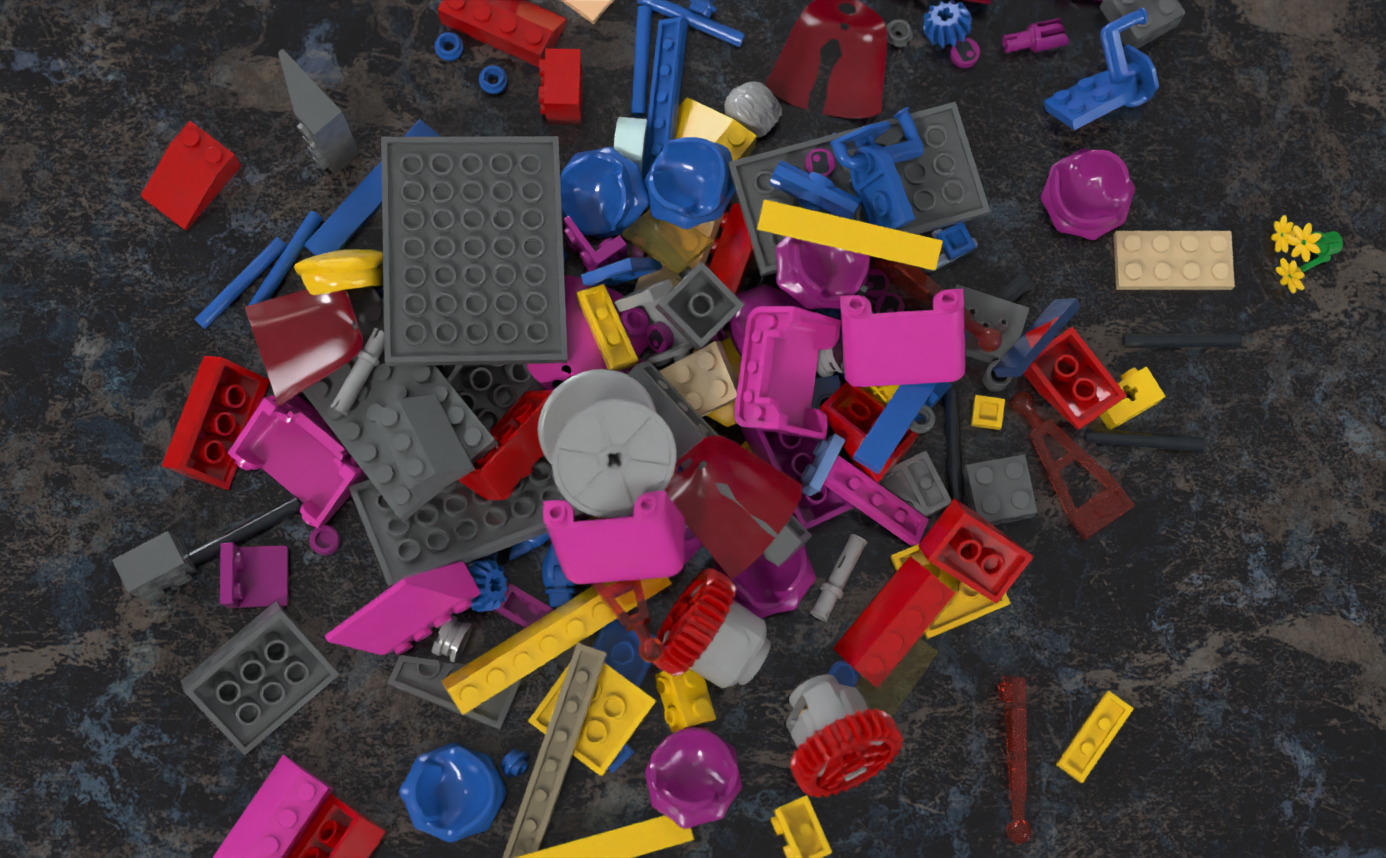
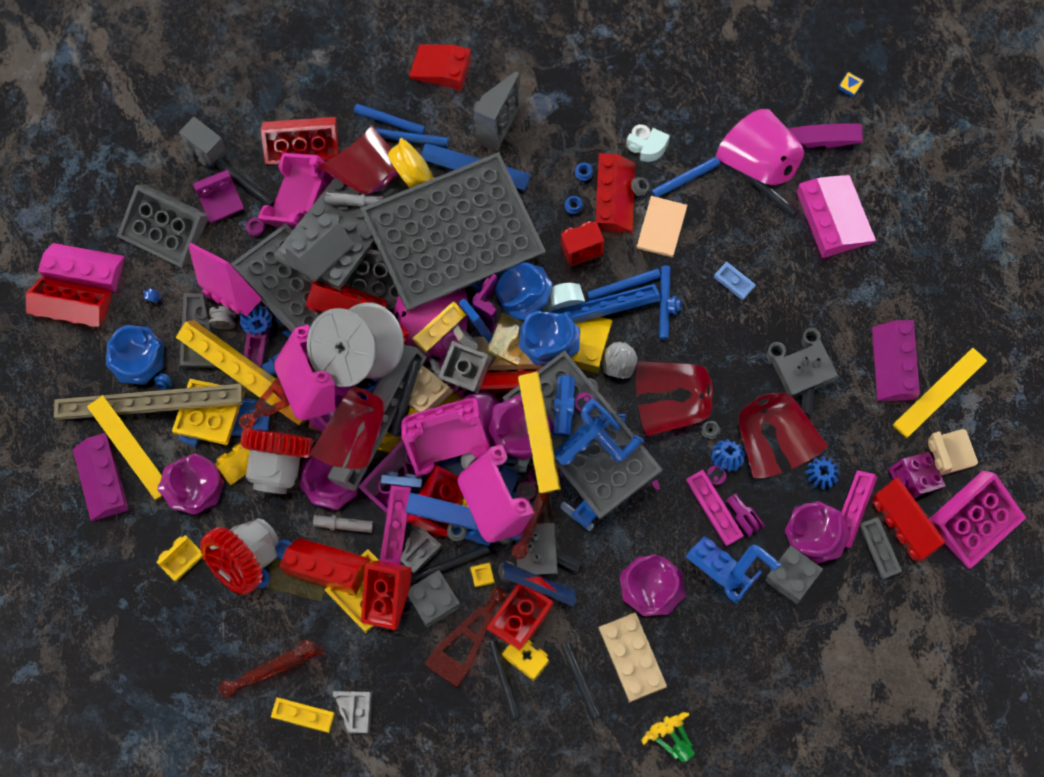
camera: 75 degrees right, 5 degrees down
none -> blue plate [143,288,161,303]
none -> flat silver wing [333,691,372,734]
none -> black piece [390,360,421,437]
none -> dark pink plate [686,470,744,547]

